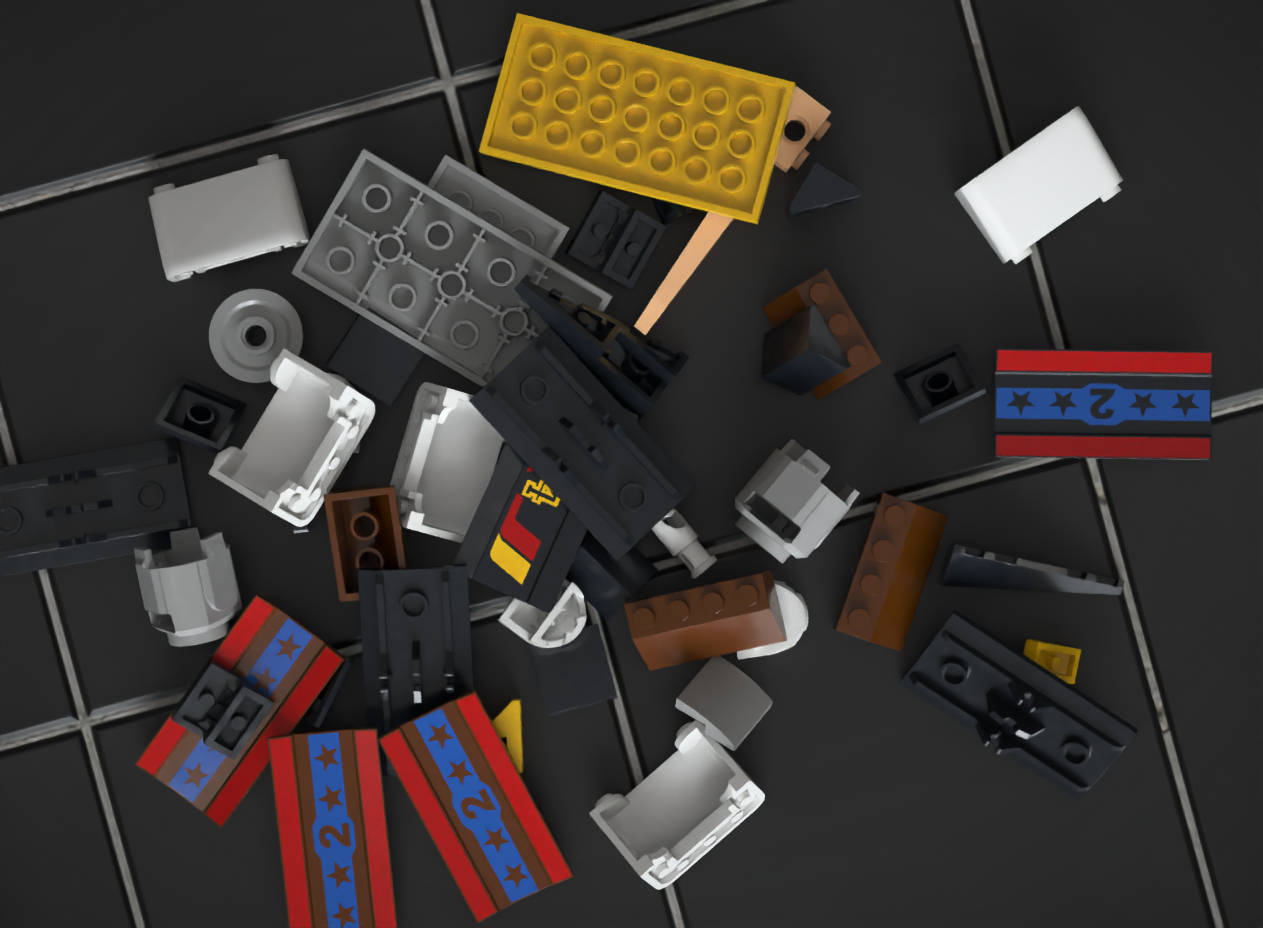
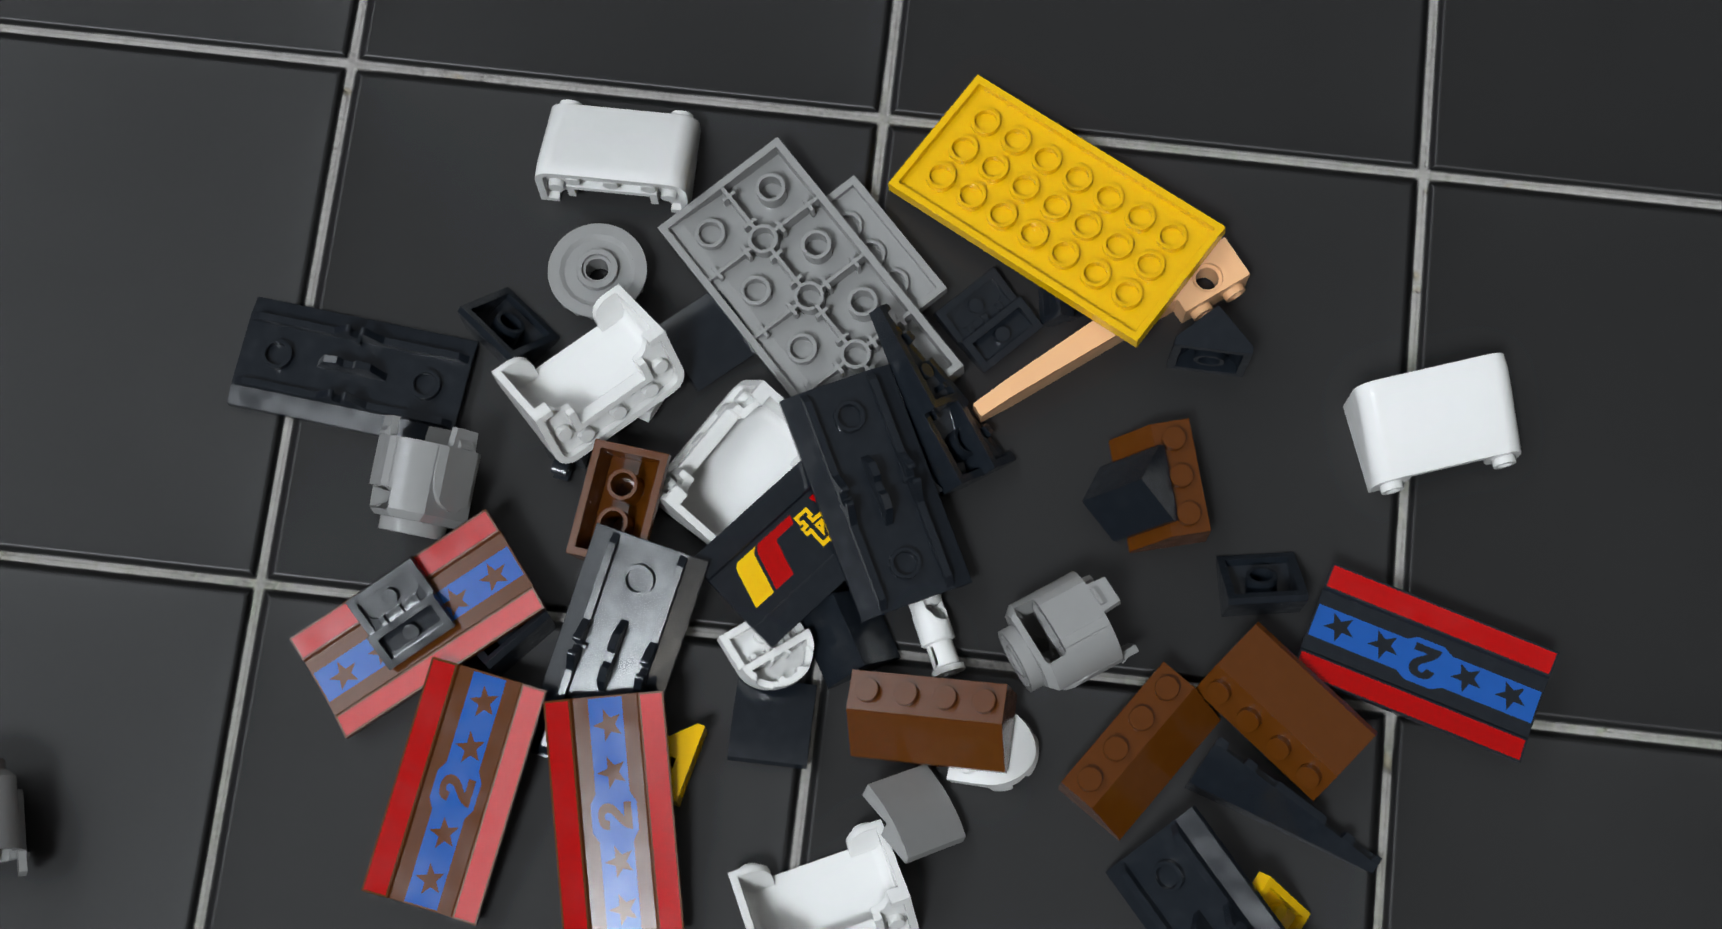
camera: 15 degrees right, 15 degrees down
none -> reddish brown slope [1196,621,1378,801]

